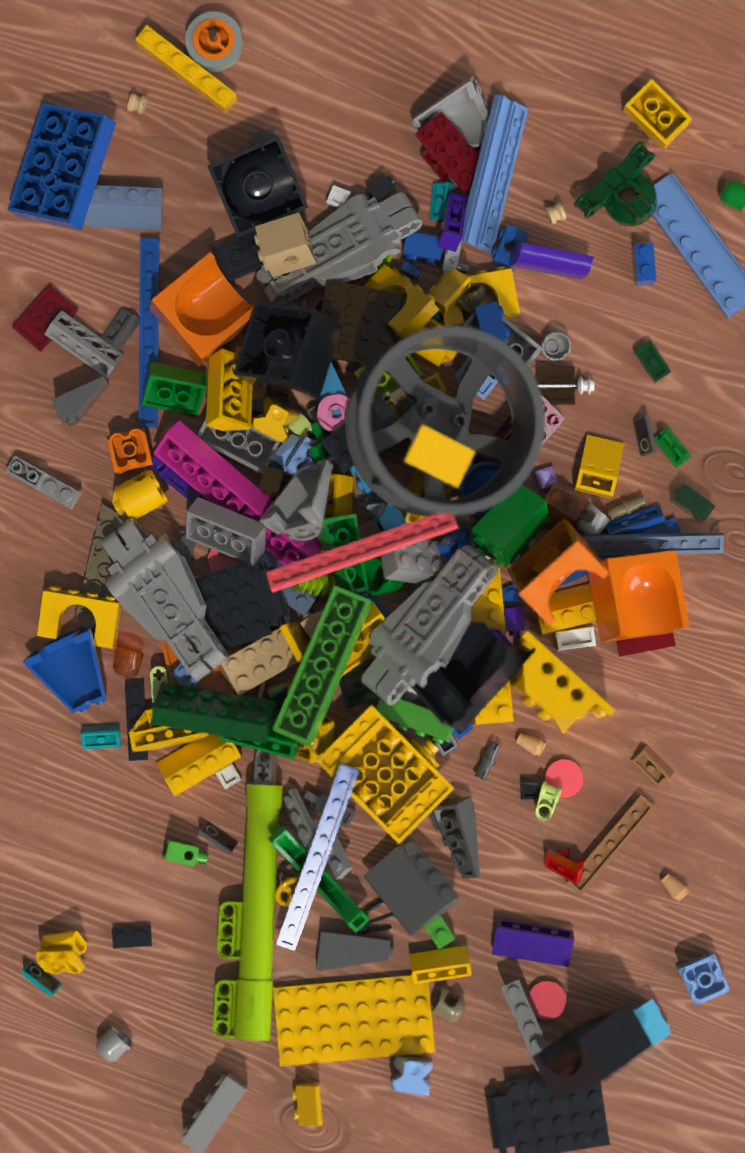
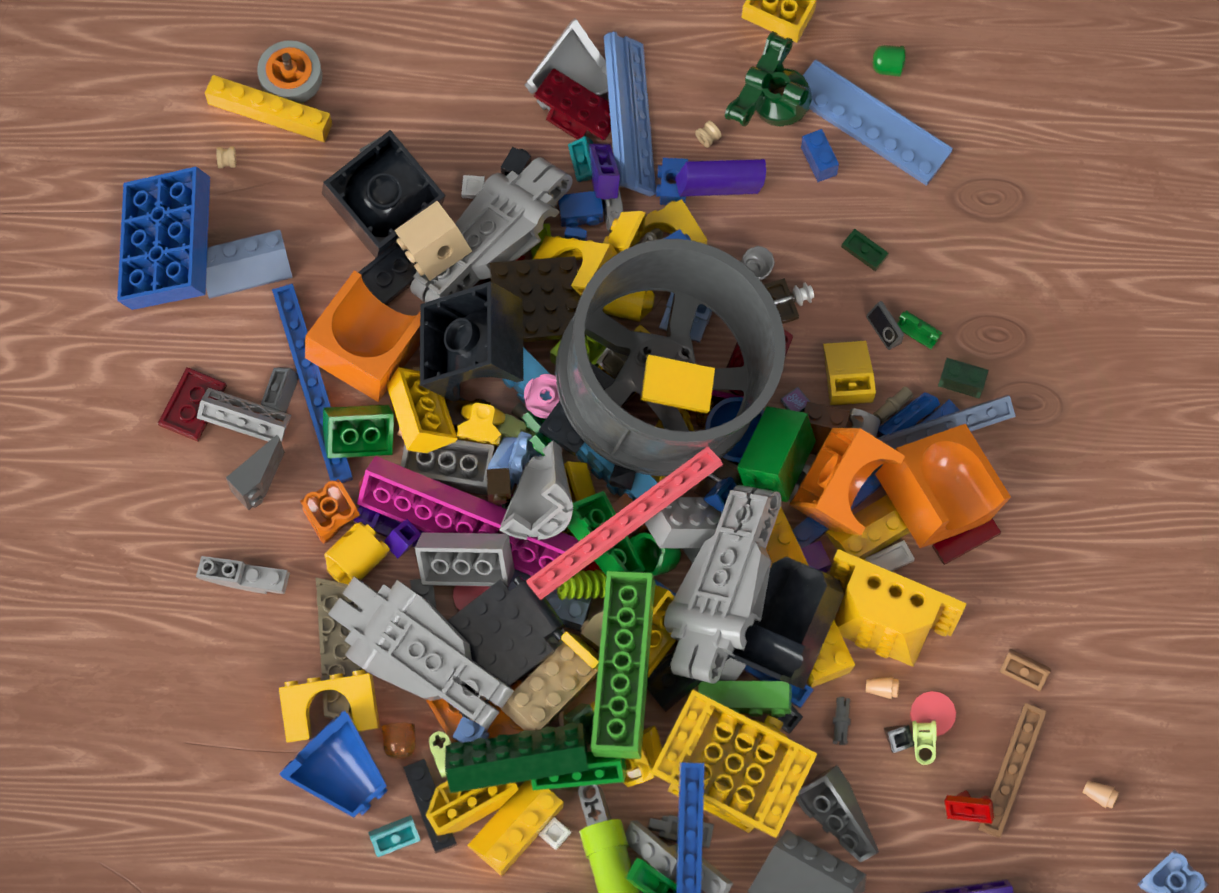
camera: 15 degrees left, 15 degrees down
none -> dark purple brick [384,519,421,558]

